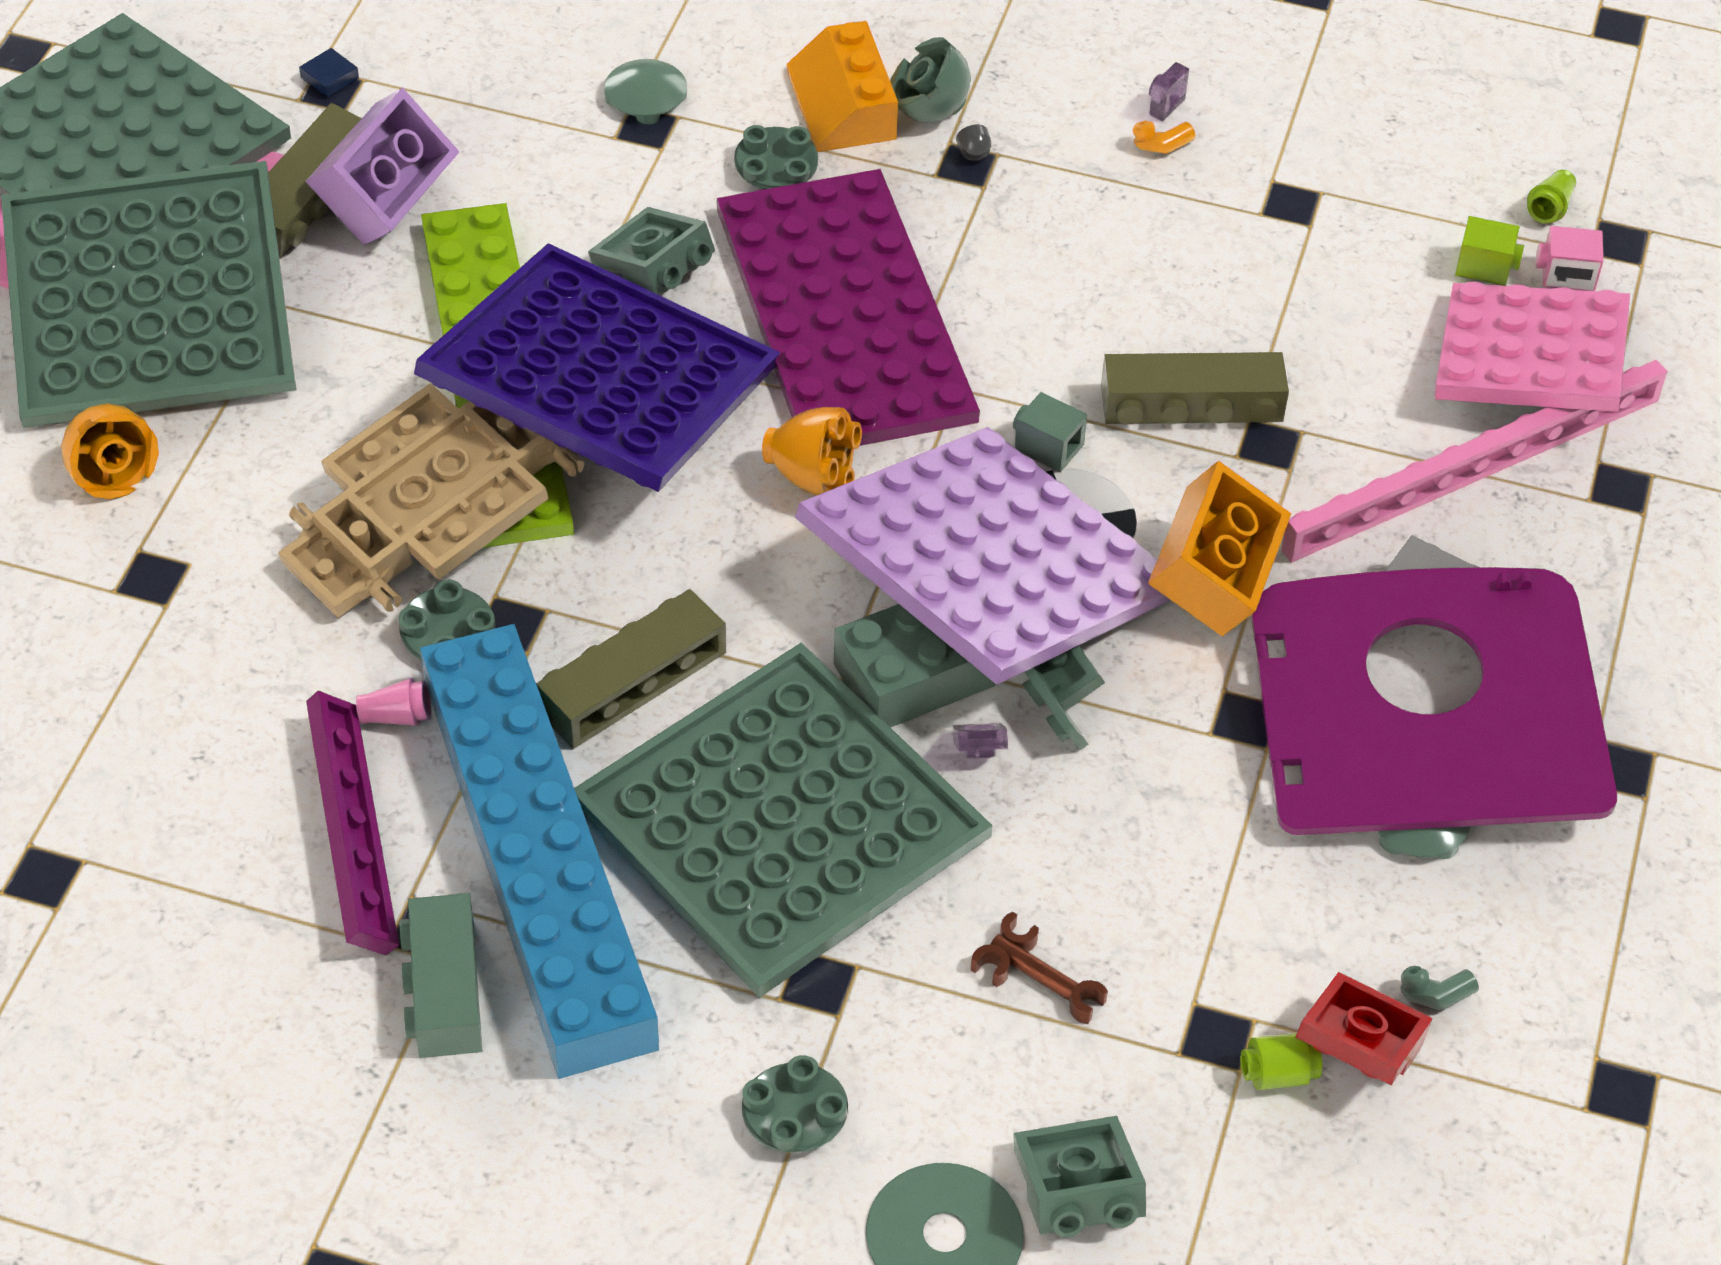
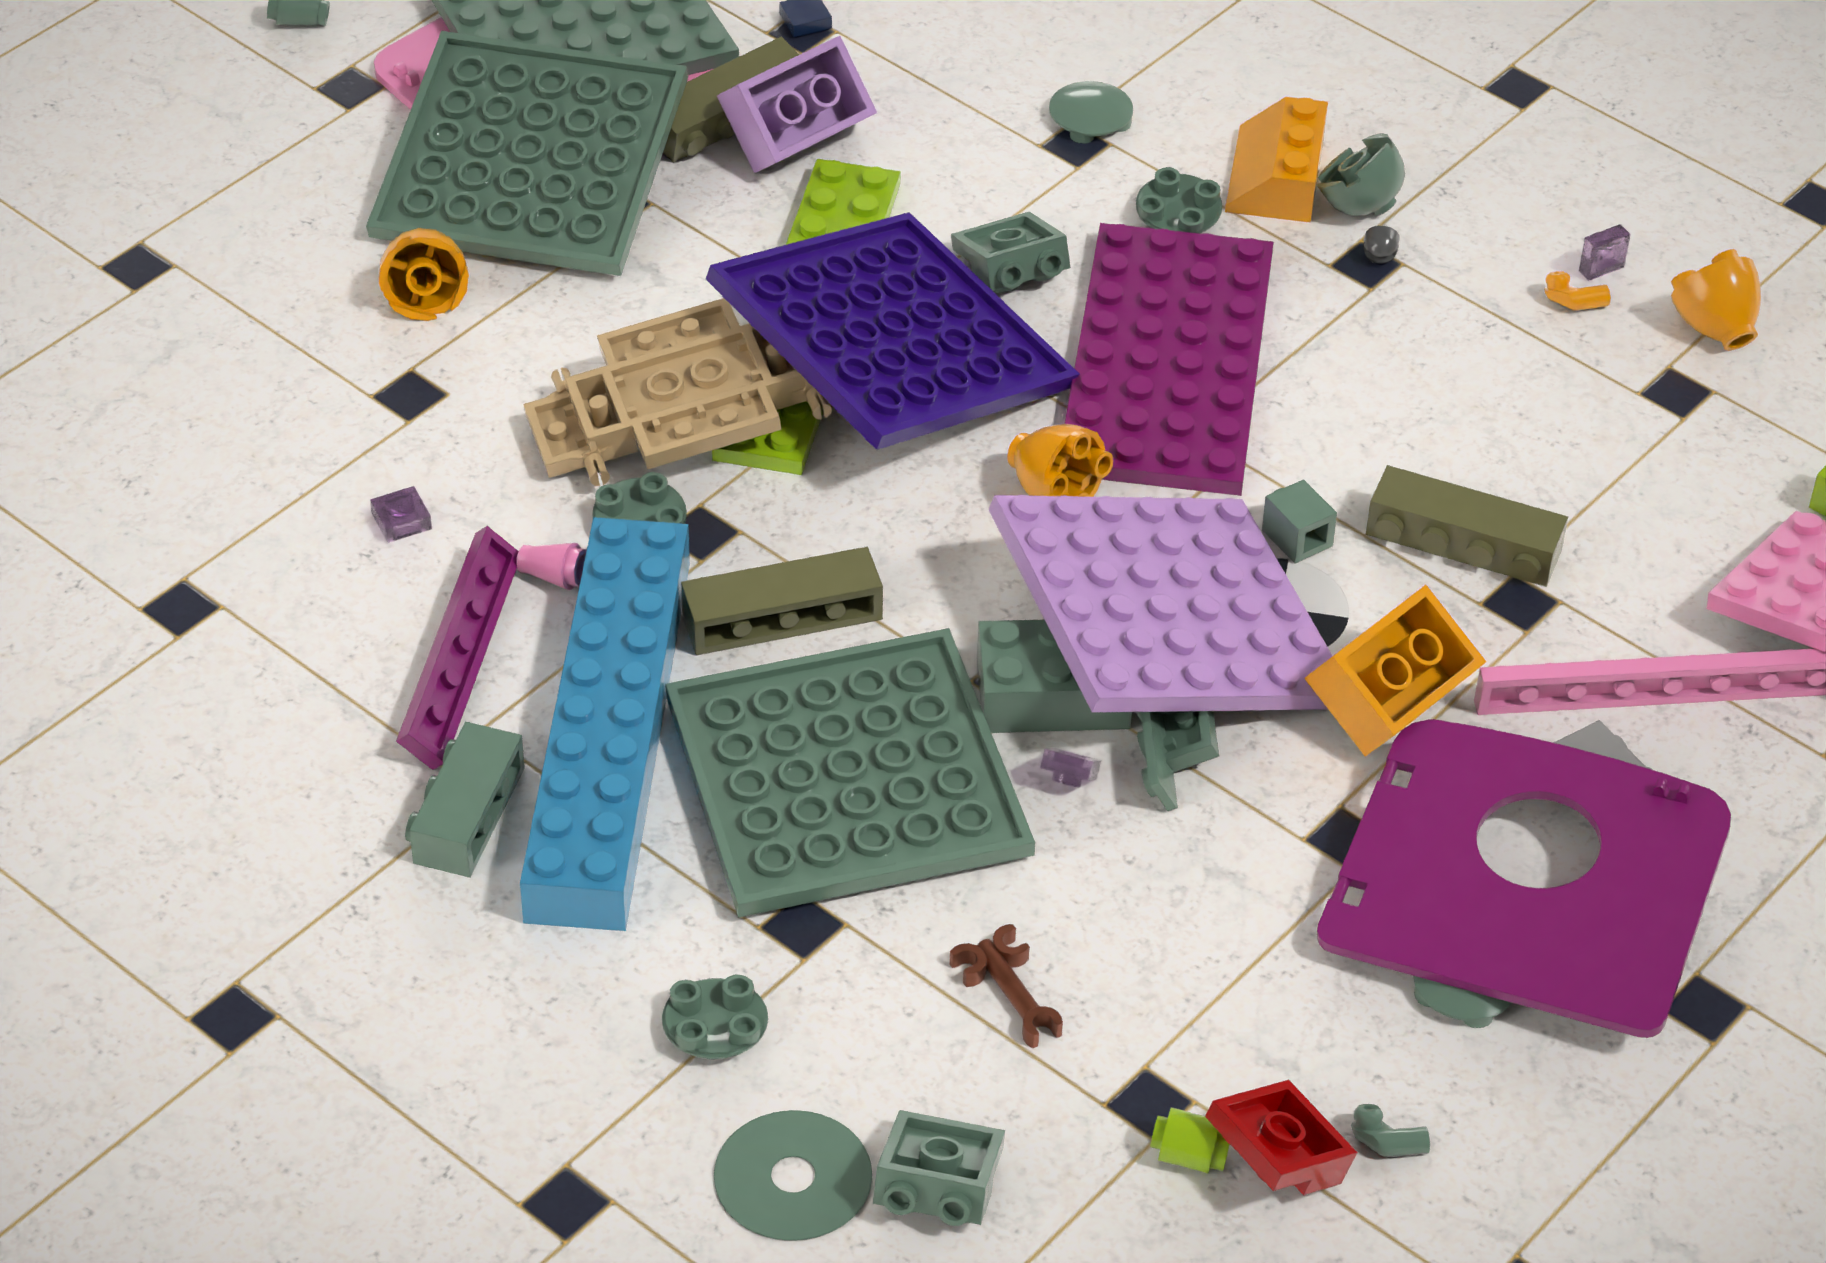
camera: 25 degrees right, 5 degrees down
none -> clear purple plate [370,486,432,543]
none -> light orange piece [1671,249,1761,351]

